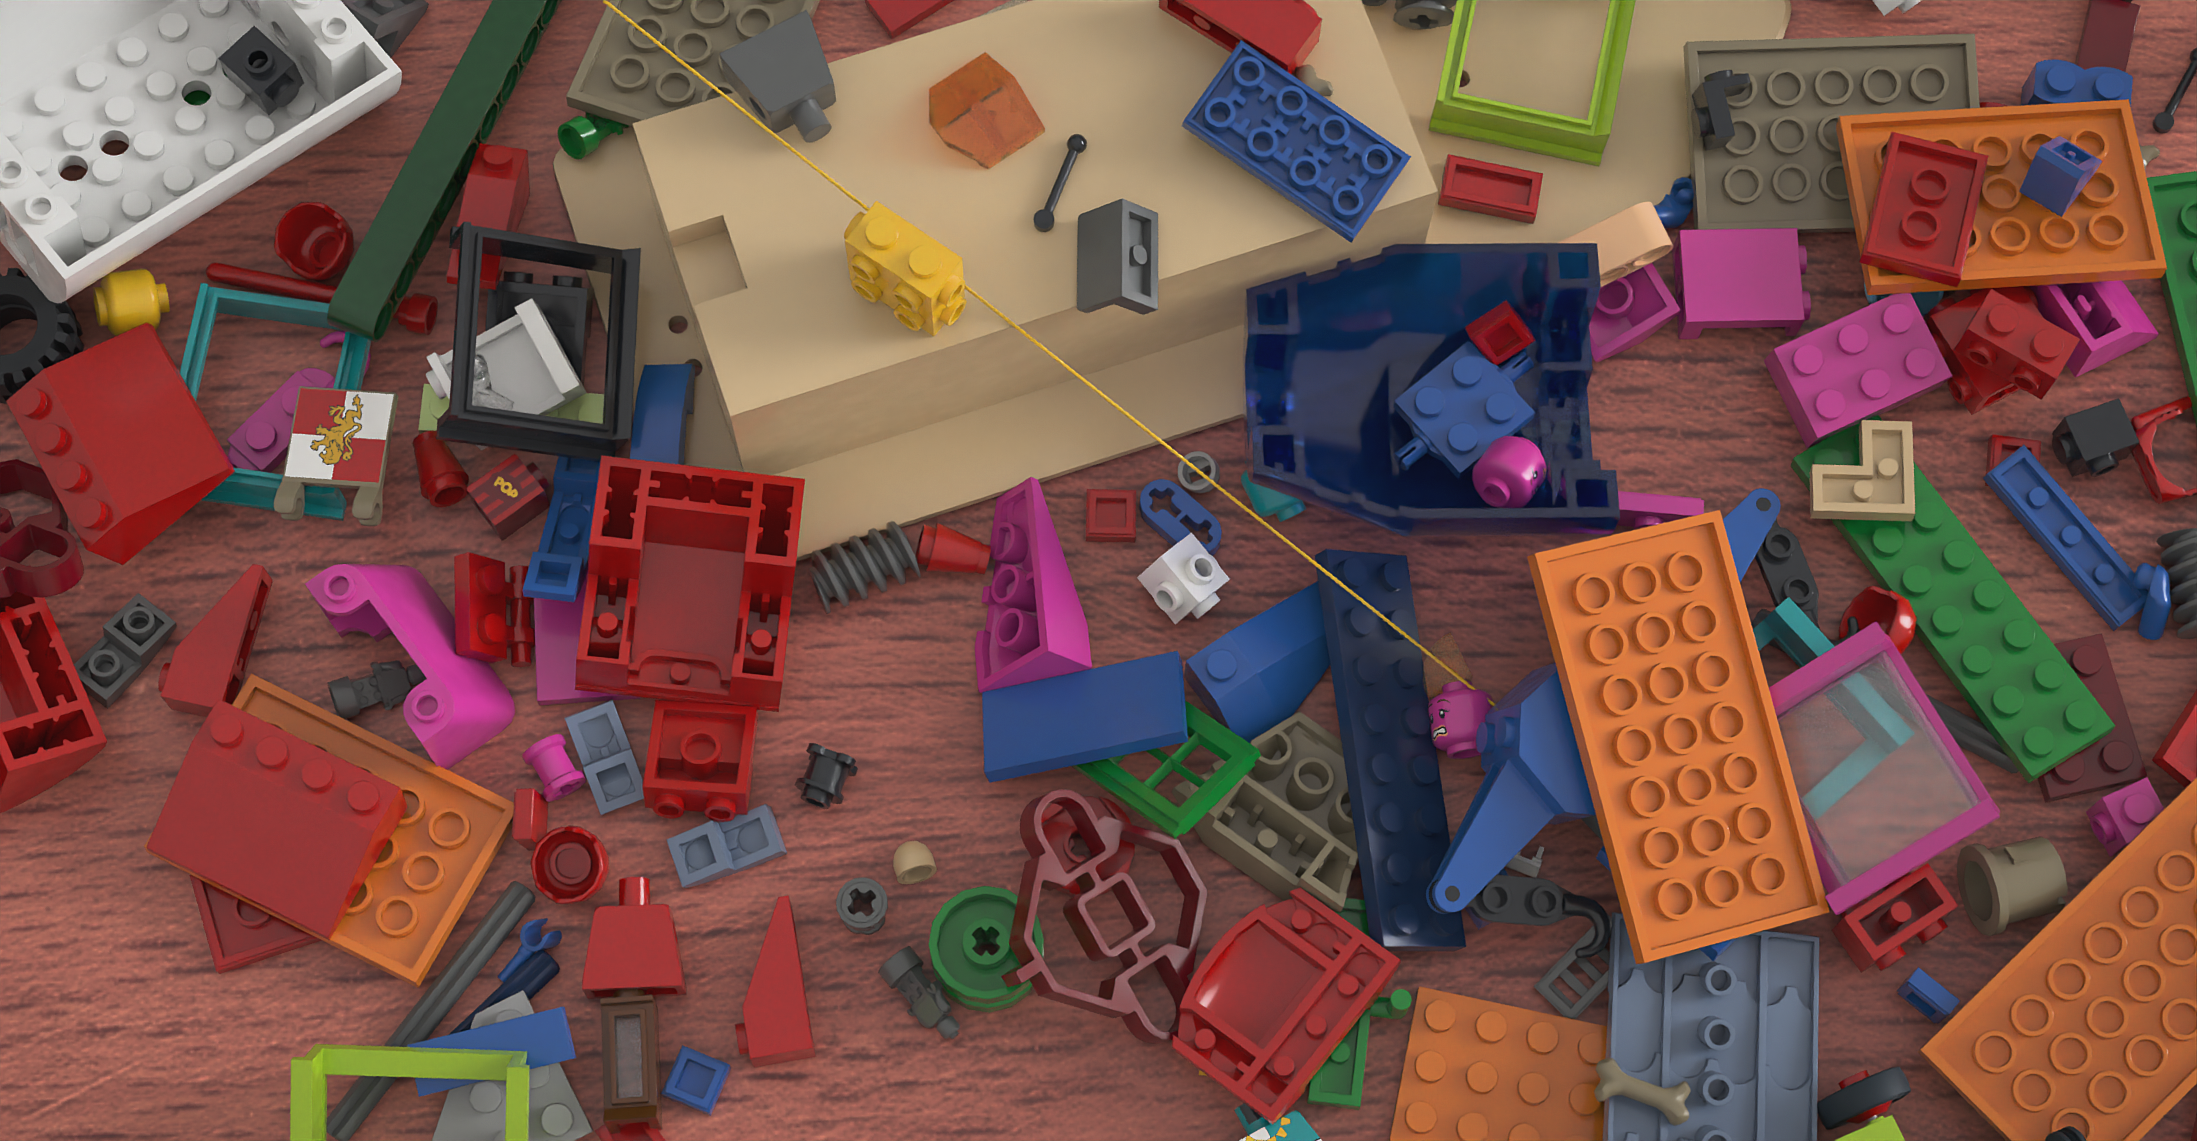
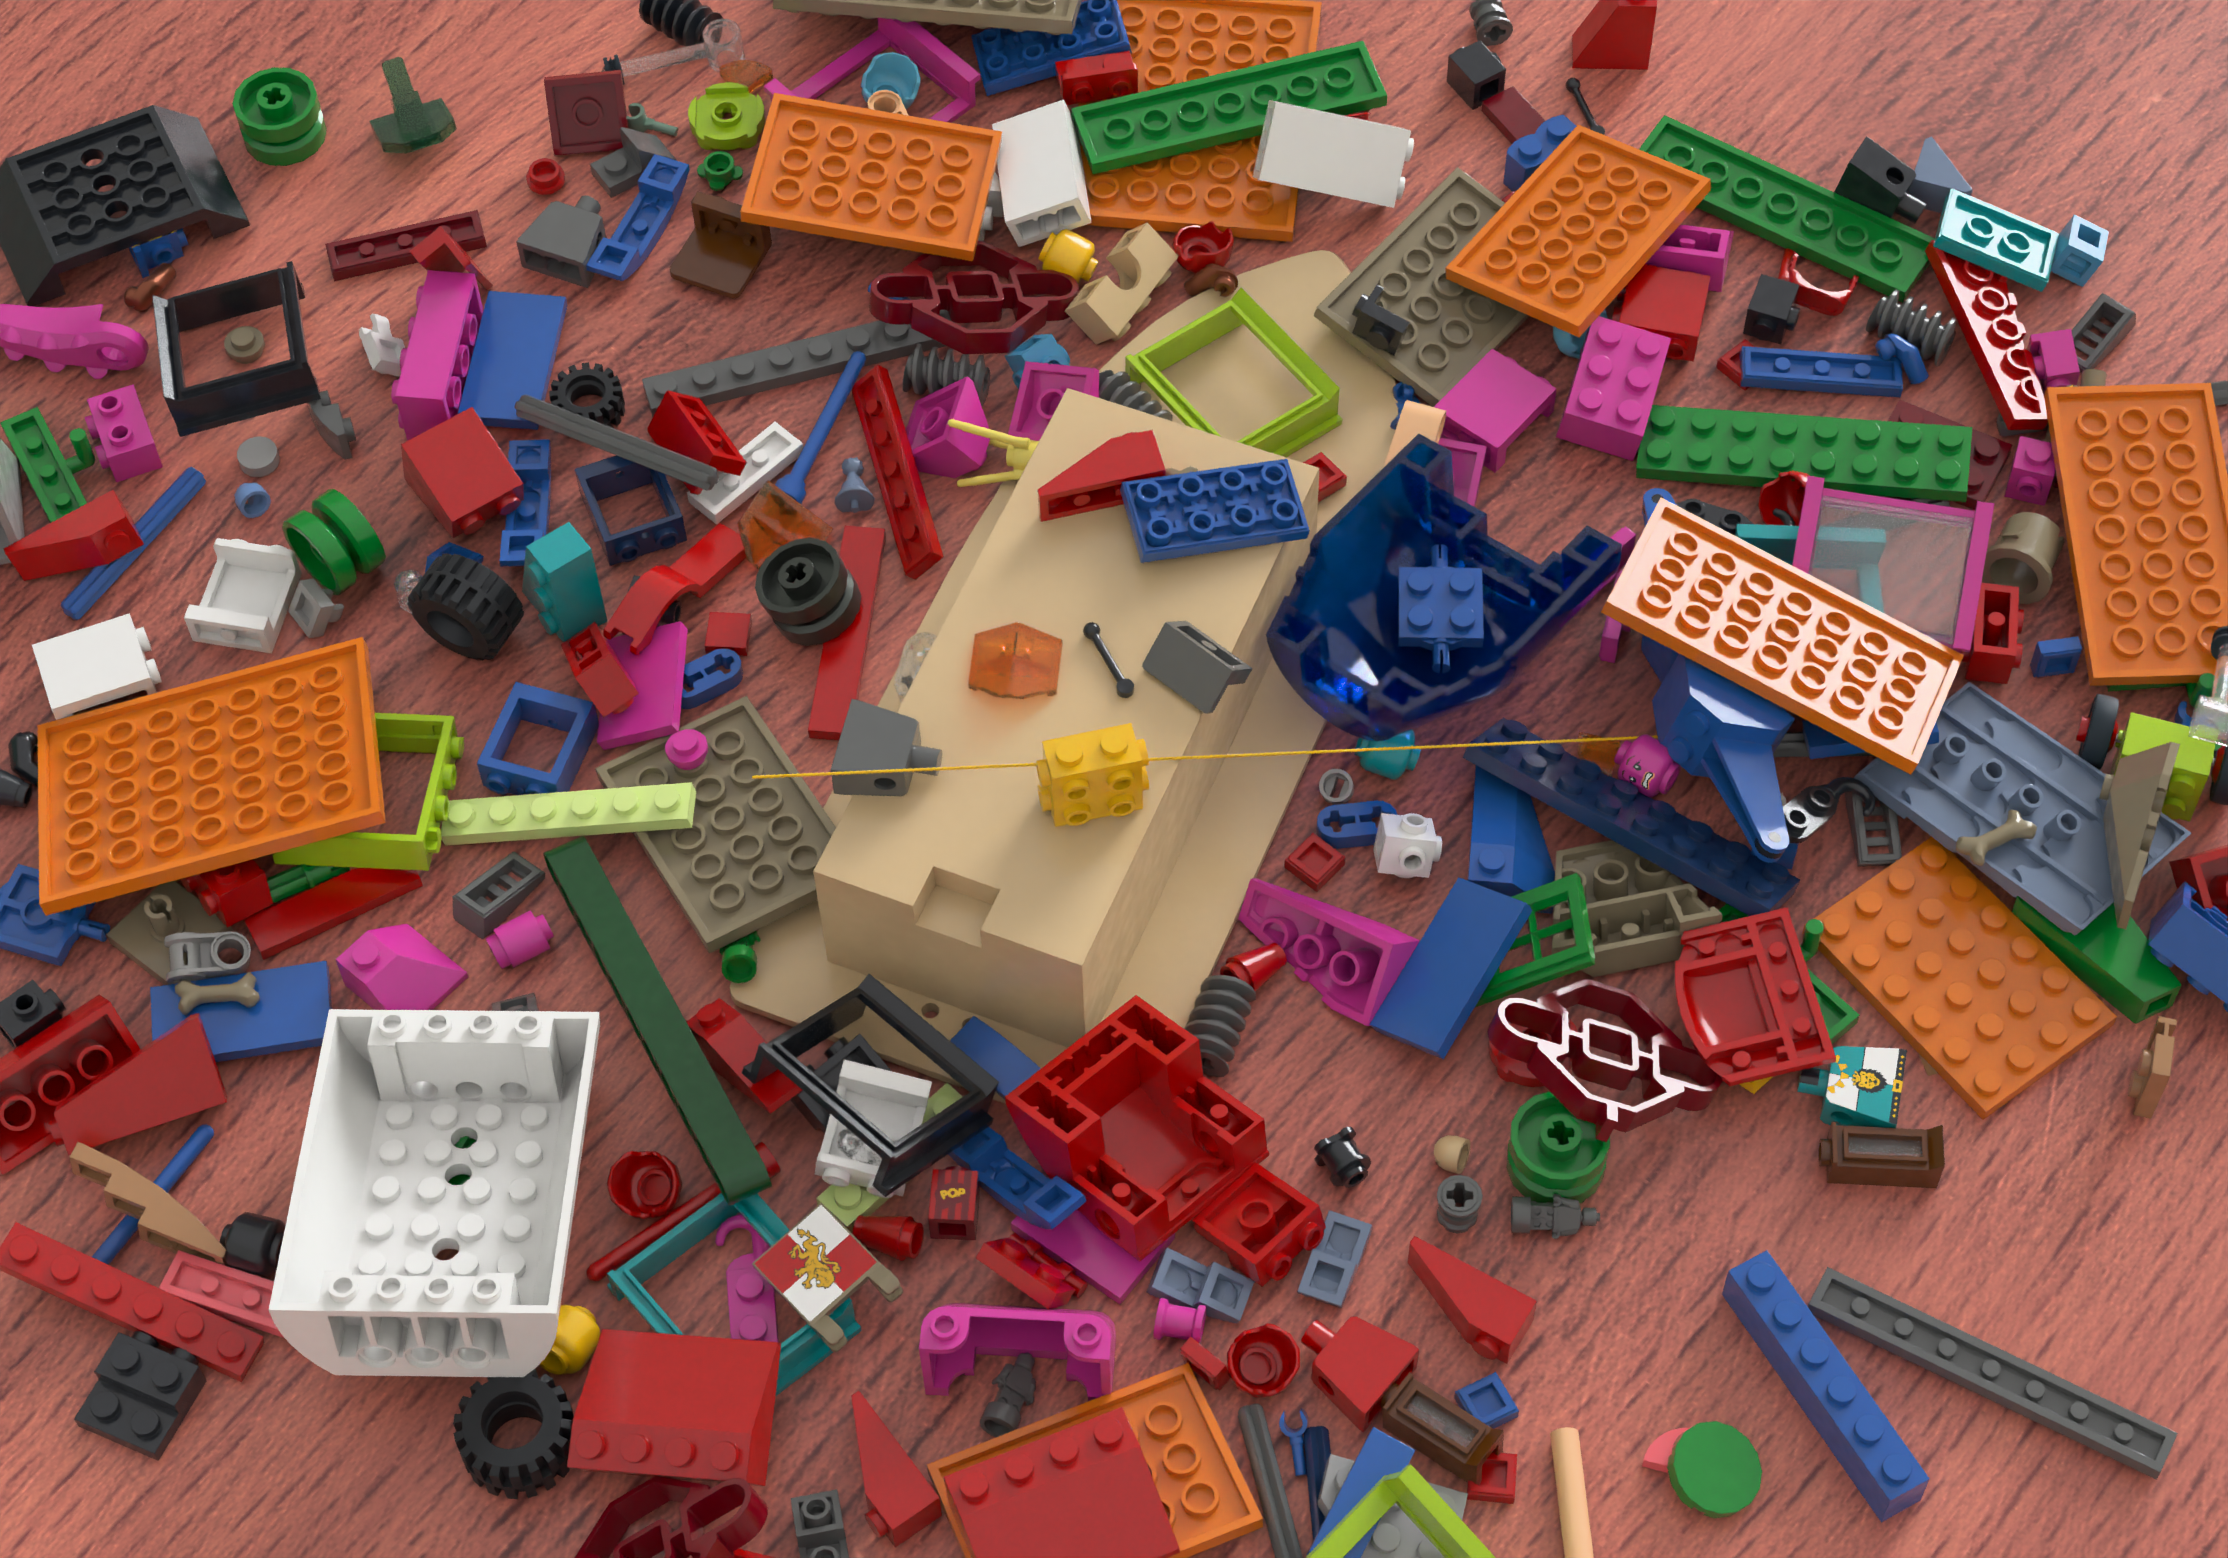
camera: 45 degrees left, 15 degrees down
black brick [218,26,304,115] -> none
red tile [1465,300,1535,365] -> none
dark pink head [1472,436,1547,511] -> none
tan plate [1809,420,1915,521] -> none
red tile [1859,131,1988,287] -> none
red brick [1954,289,2080,400] -> none
blue slope [2019,136,2102,217] -> none

